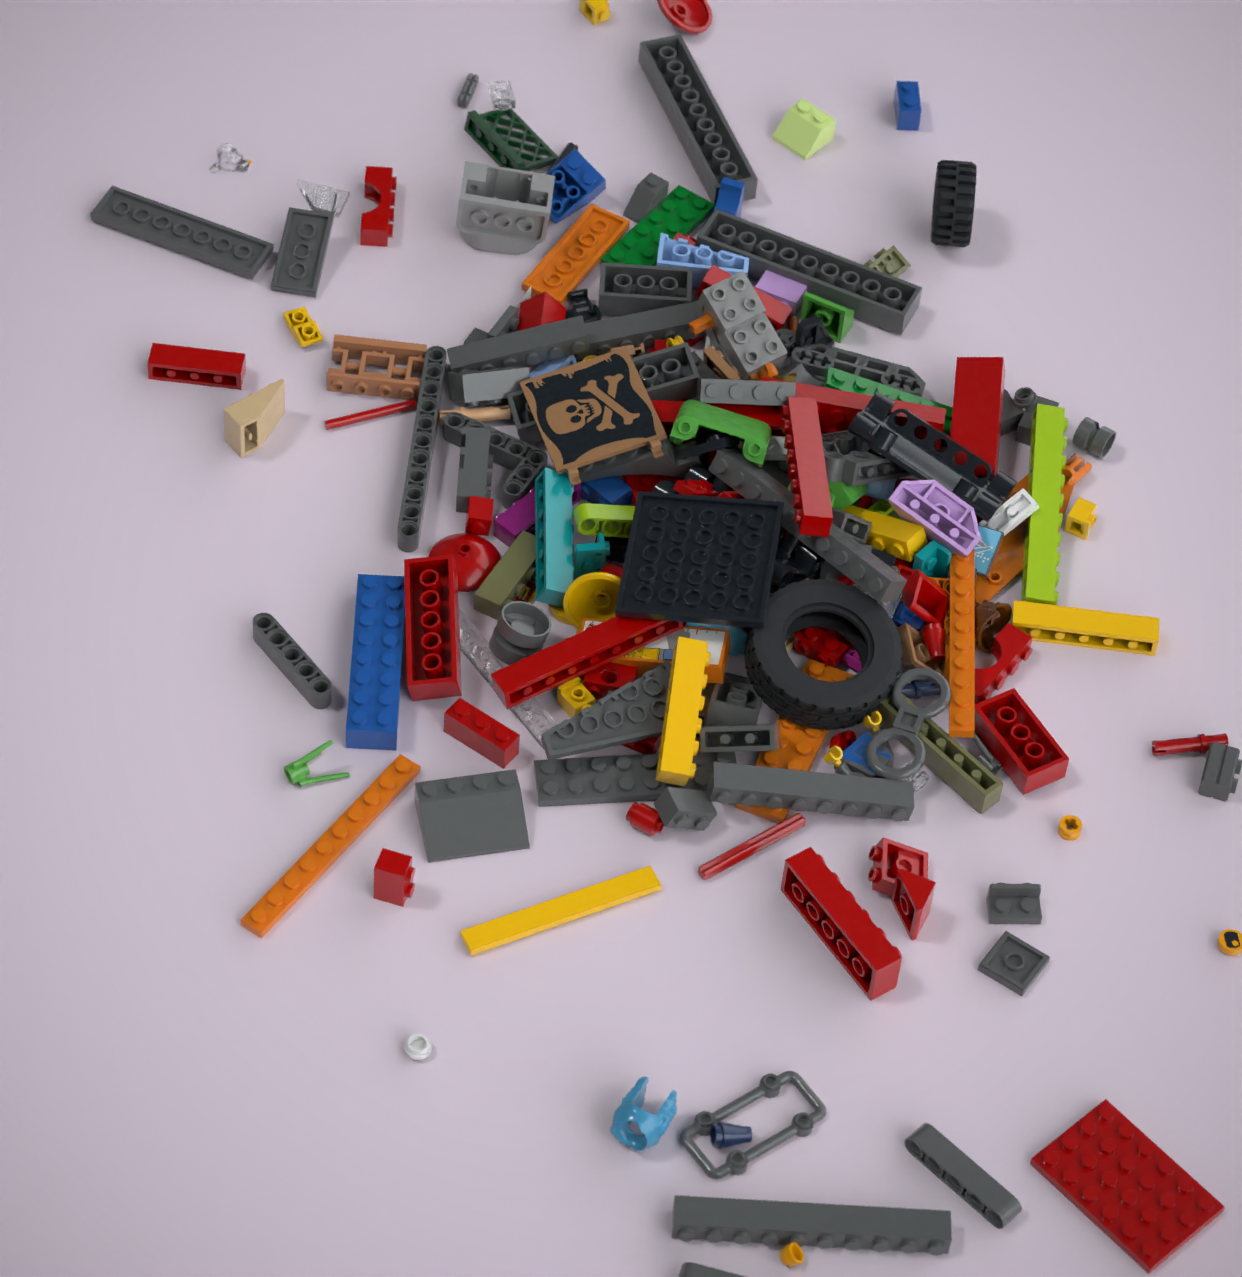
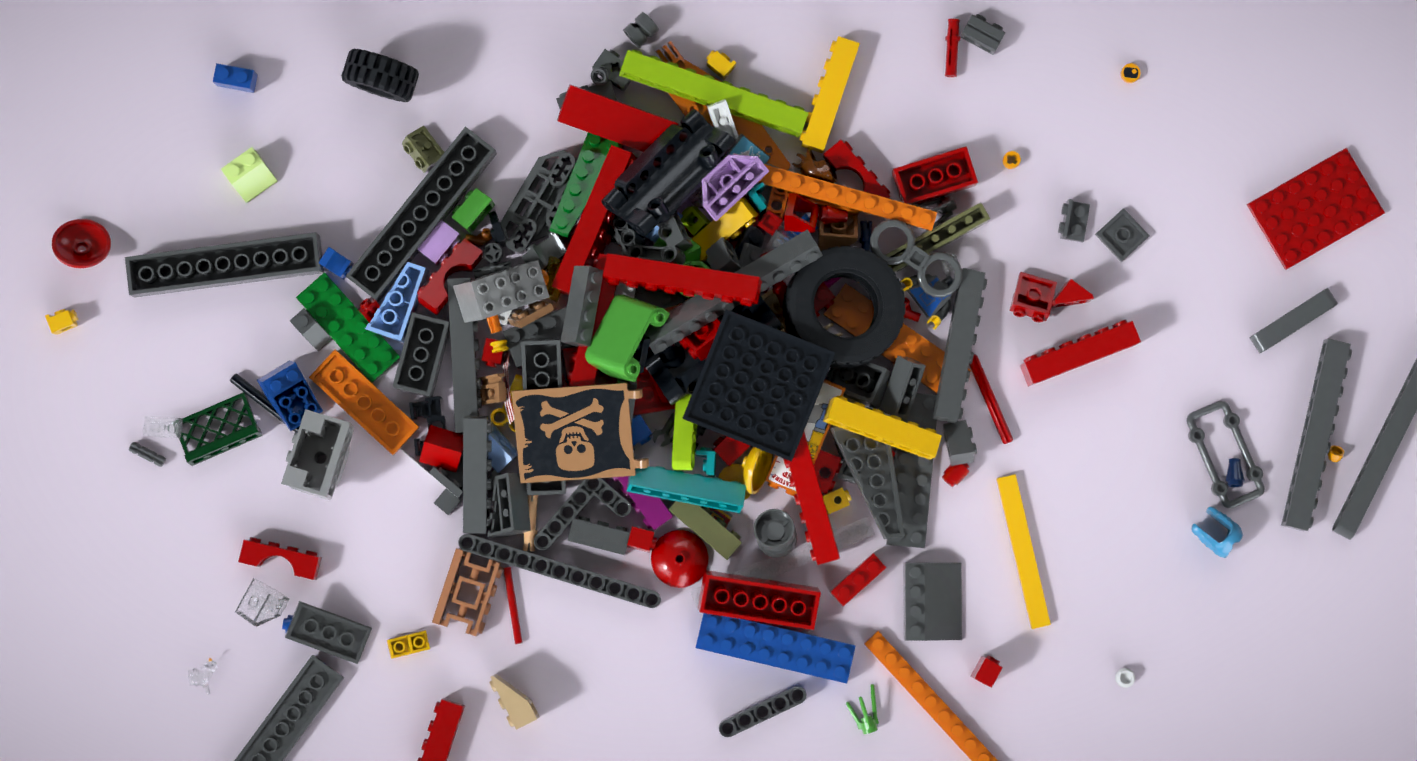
camera: 75 degrees left, 35 degrees up
red plate [673,479,719,497] -> none

